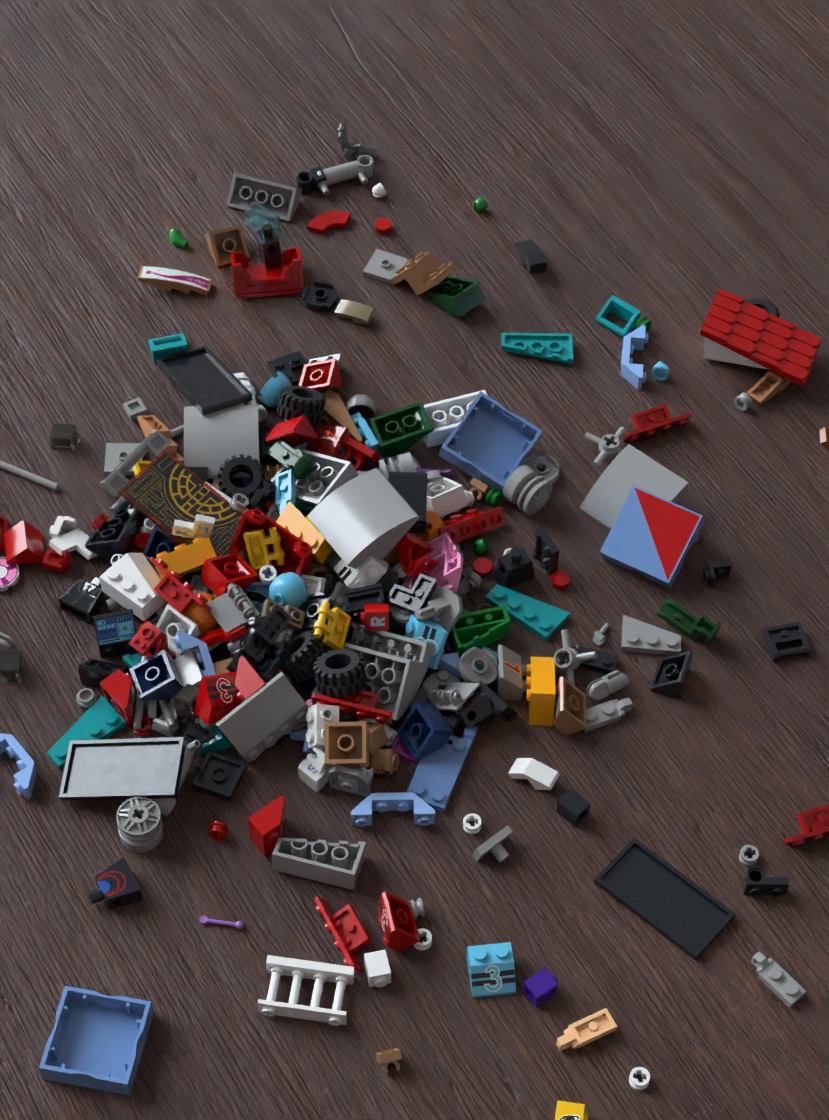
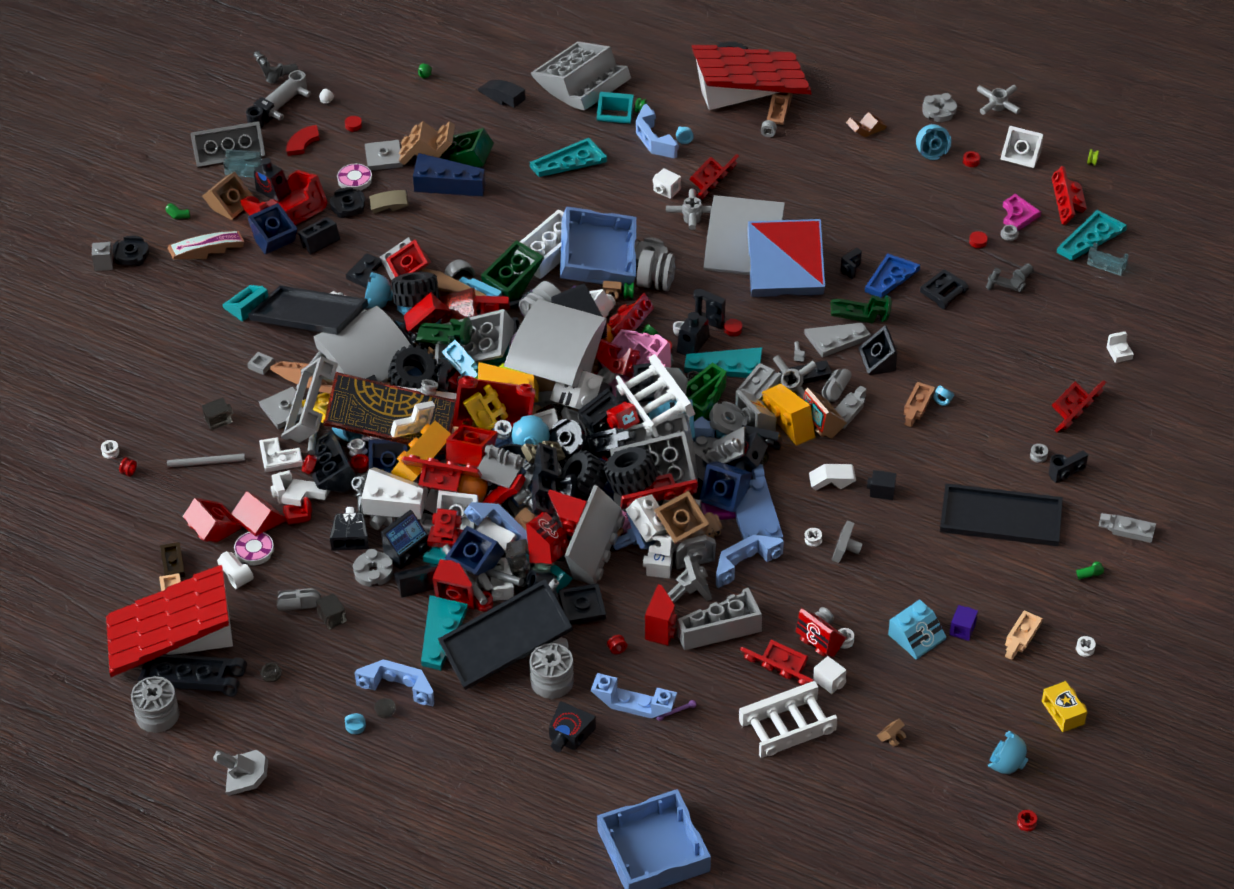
camera: 30 degrees left, 5 degrees down
light grey plate [76,688,97,708] -> none
yellow plate [313,601,351,650] -> none
none -> light grey brick [92,242,114,271]
none -> black plate [112,236,149,266]
none -> dark blue slope [248,203,298,255]
none -> white tile [259,437,303,473]
none -> black hinge [298,217,340,255]
none -> tile [337,164,372,191]
none -> light grey plate [353,549,393,587]
none -> dark blue wedge [413,153,486,196]
none -> light grey slope [531,41,631,111]
none -> light blue slope [591,673,677,718]
none -> white fence [616,354,695,438]
none -> white brick [653,168,681,199]
none -> light grey piece [668,554,712,603]
none -> light grey plate [737,363,782,401]
none -> blue wing [865,253,920,298]
none -> nougat hinge [903,382,935,427]
none -> medium azure tile [933,385,954,406]
none -> green arm [1076,562,1104,580]

